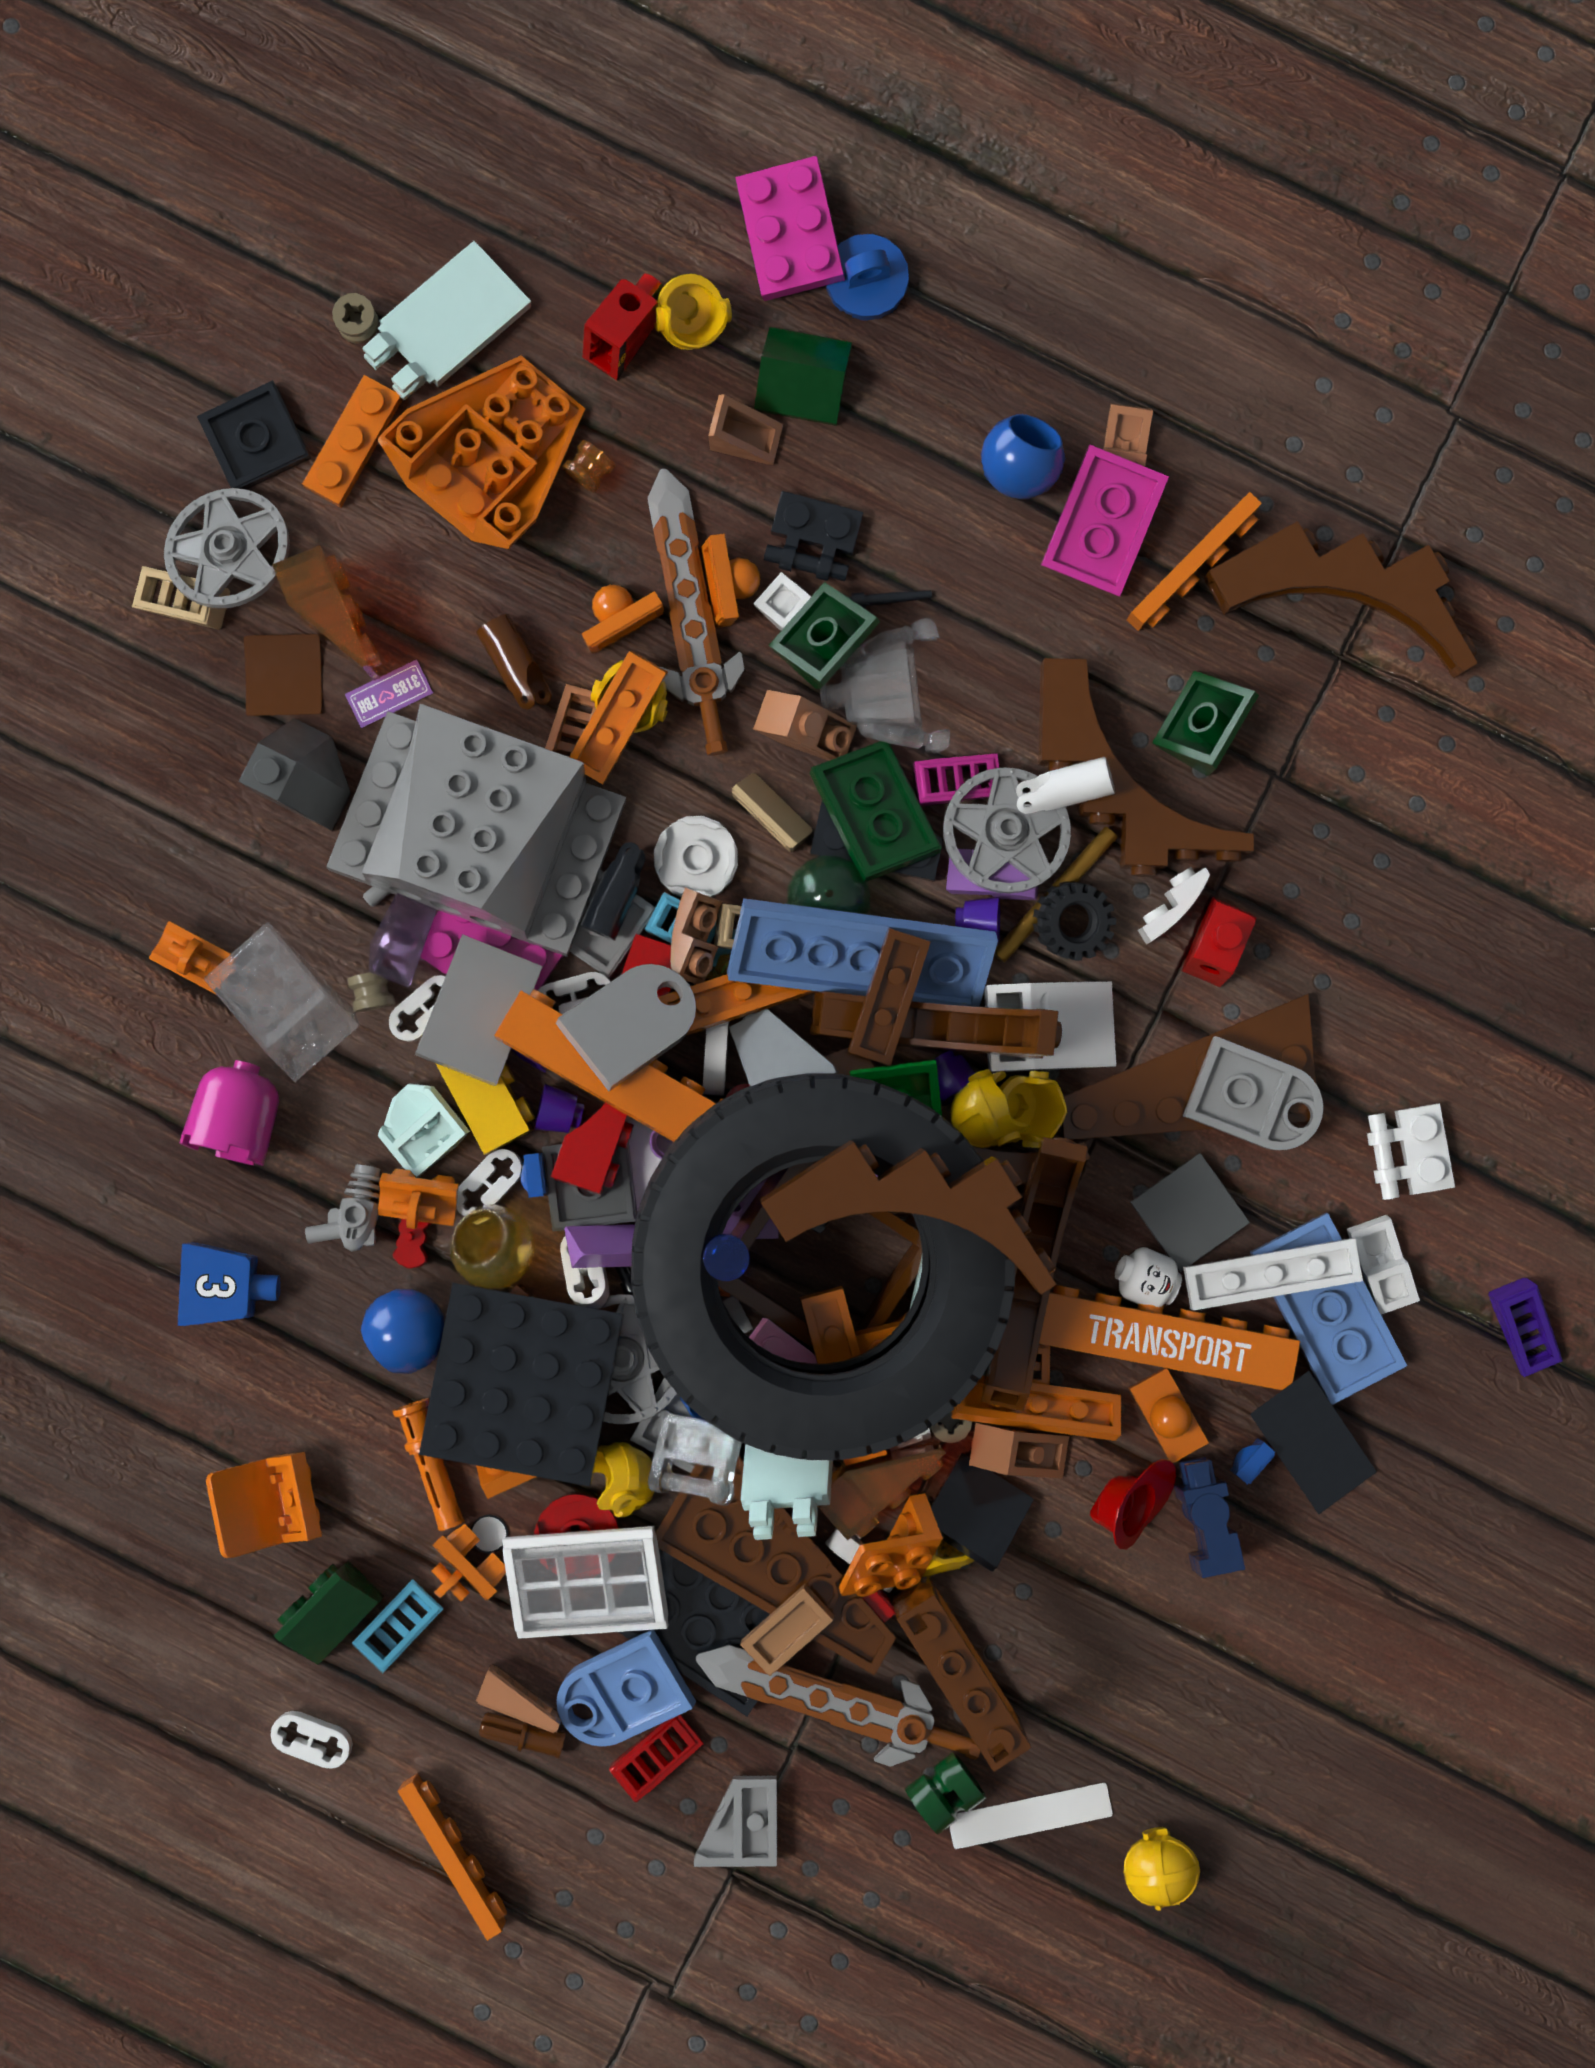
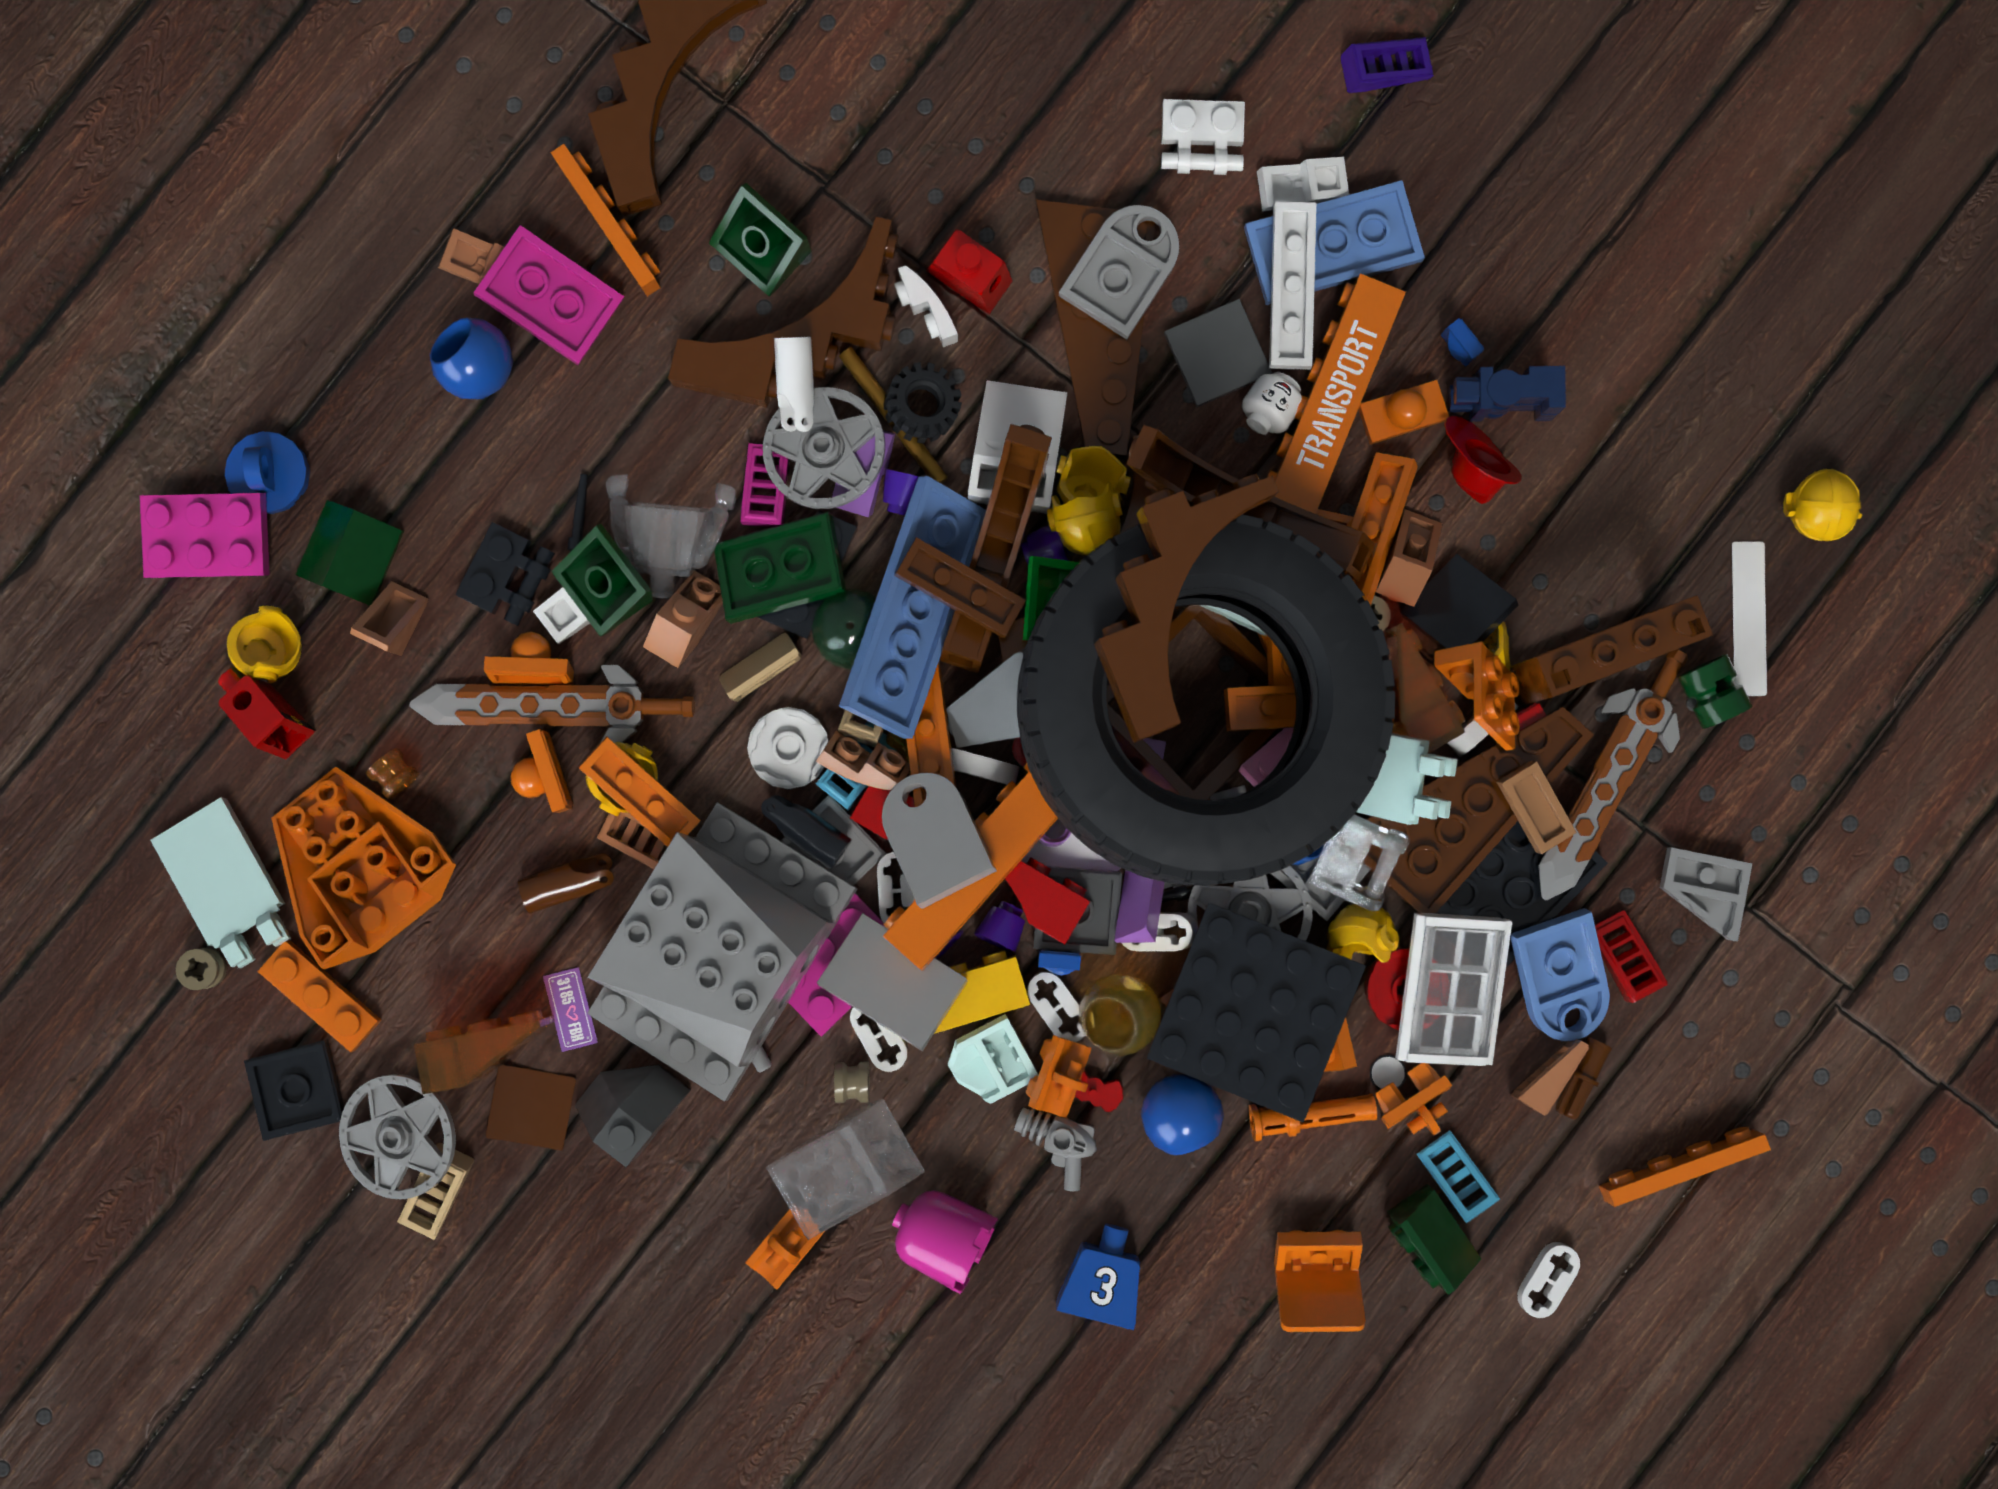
camera: 80 degrees left, 0 degrees up
clear purple slope [369,893,437,988] -> none
clear blue tile [703,1234,749,1281] -> none
black sticker [1250,1371,1377,1514] -> none

